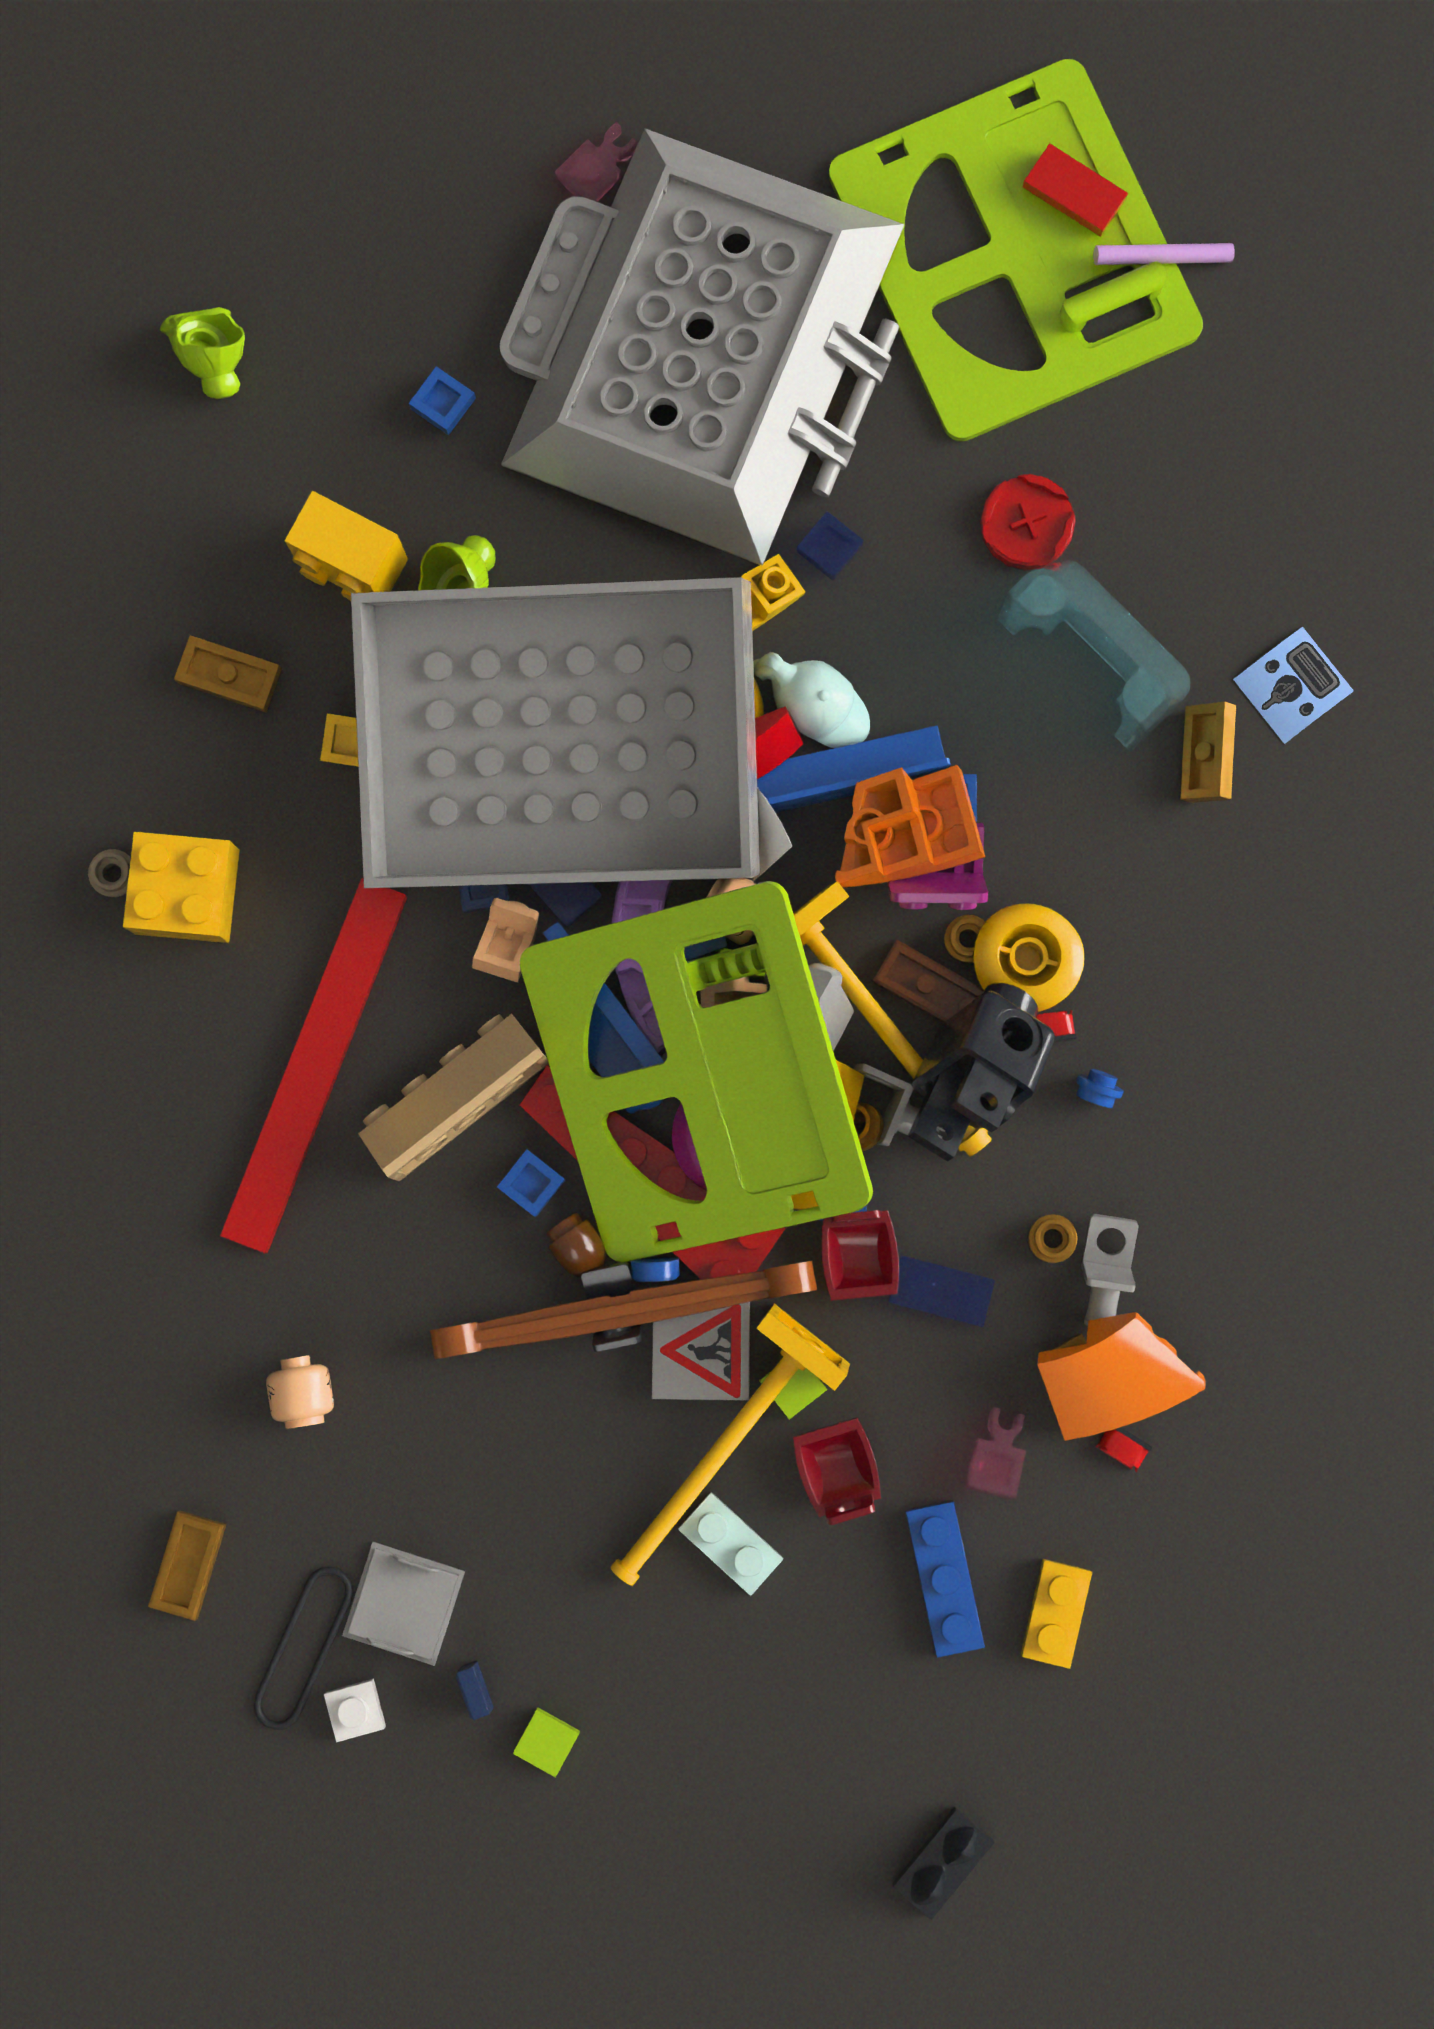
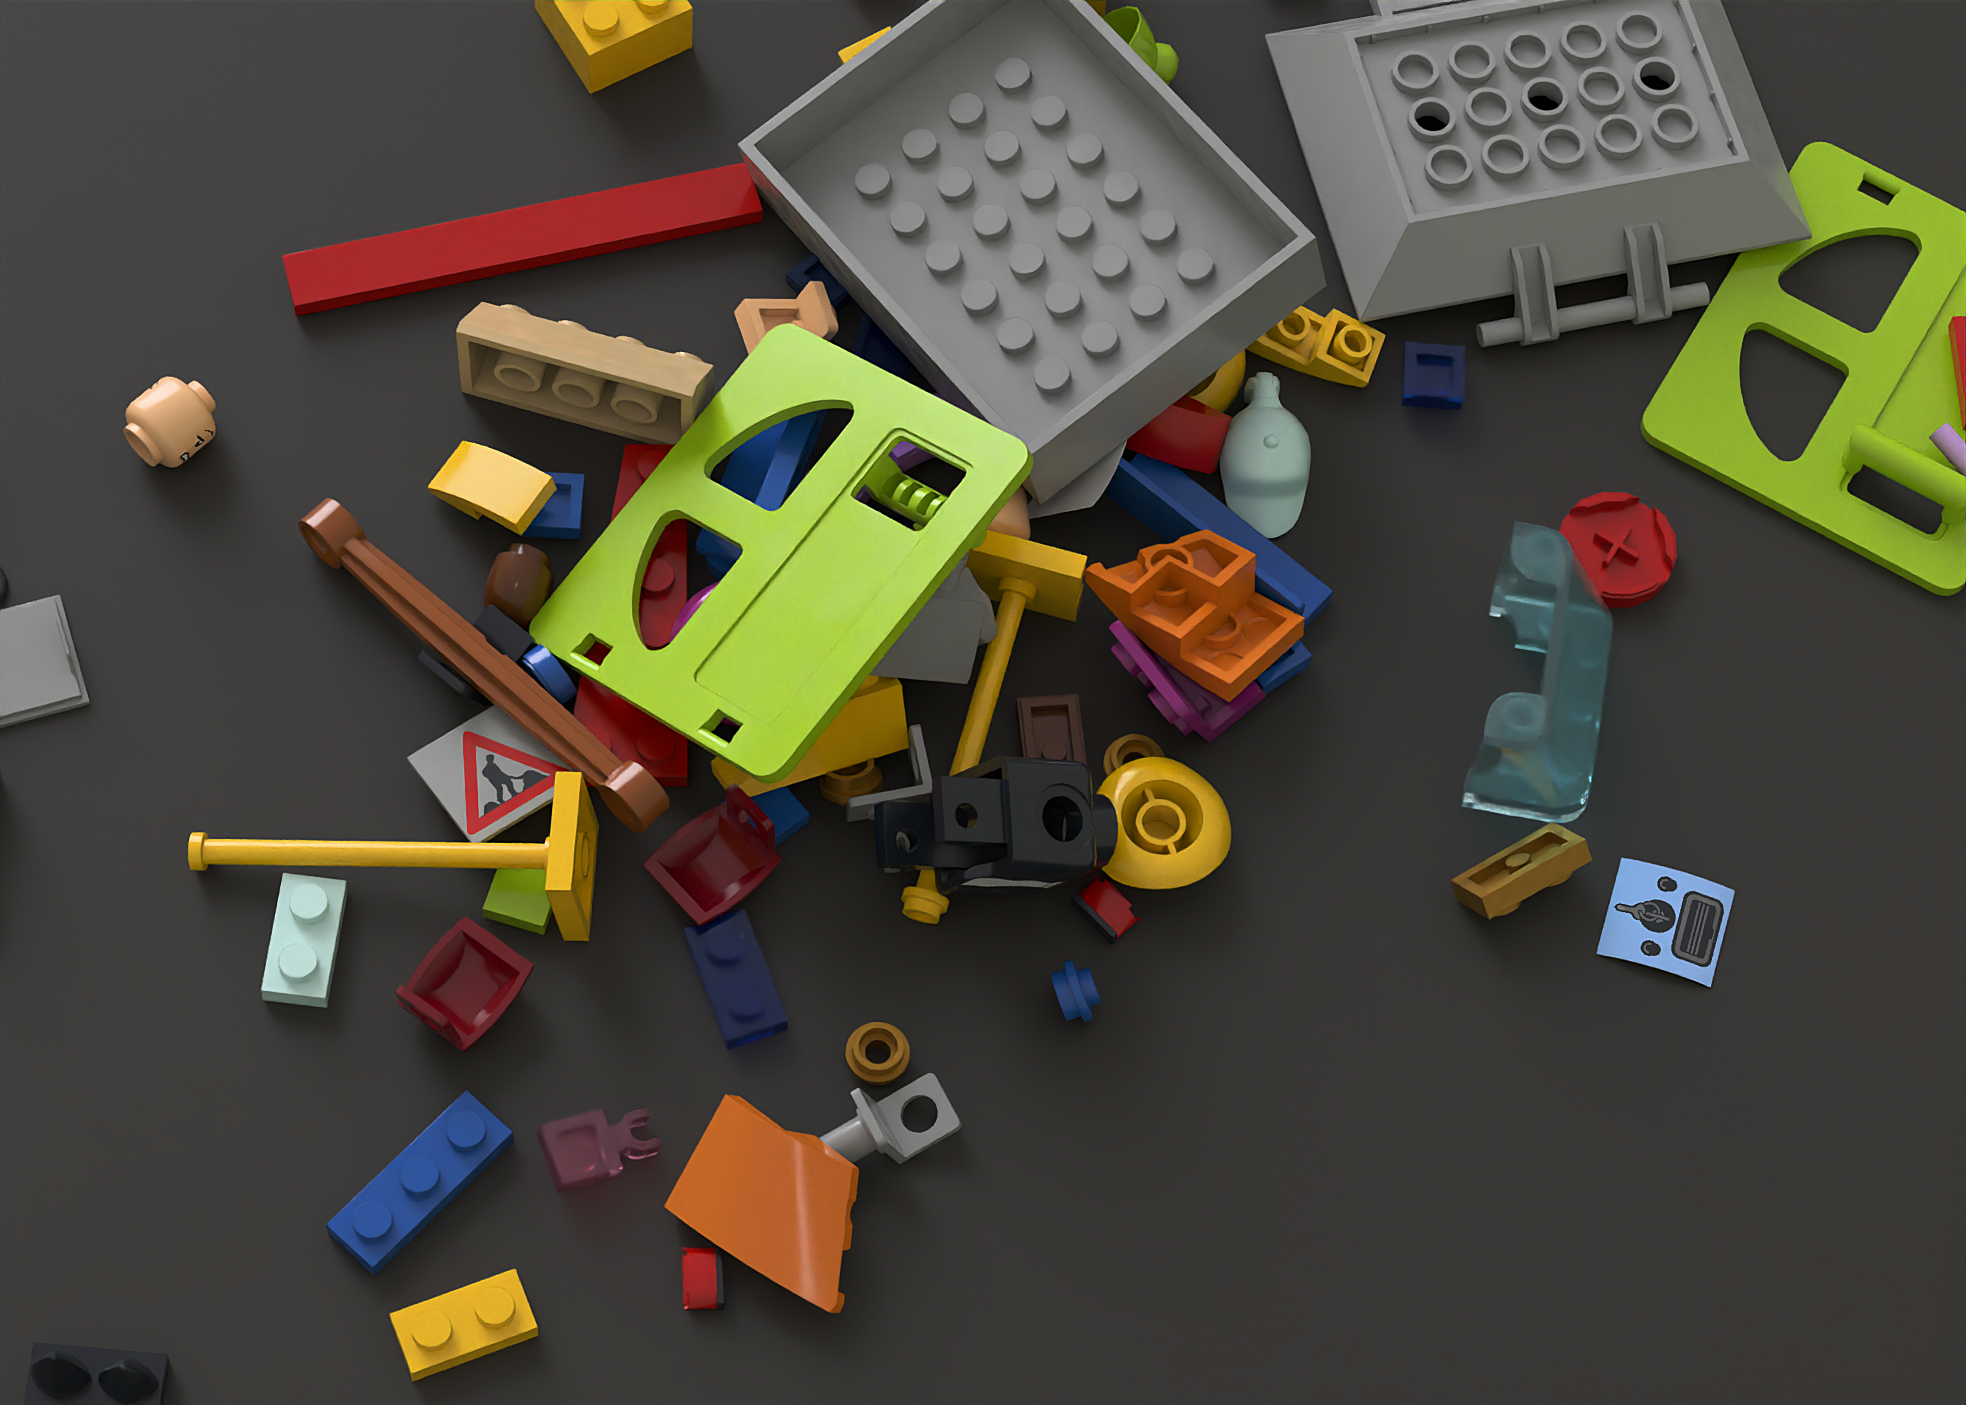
camera: 45 degrees right, 20 degrees down
none -> yellow slope [427,441,557,535]

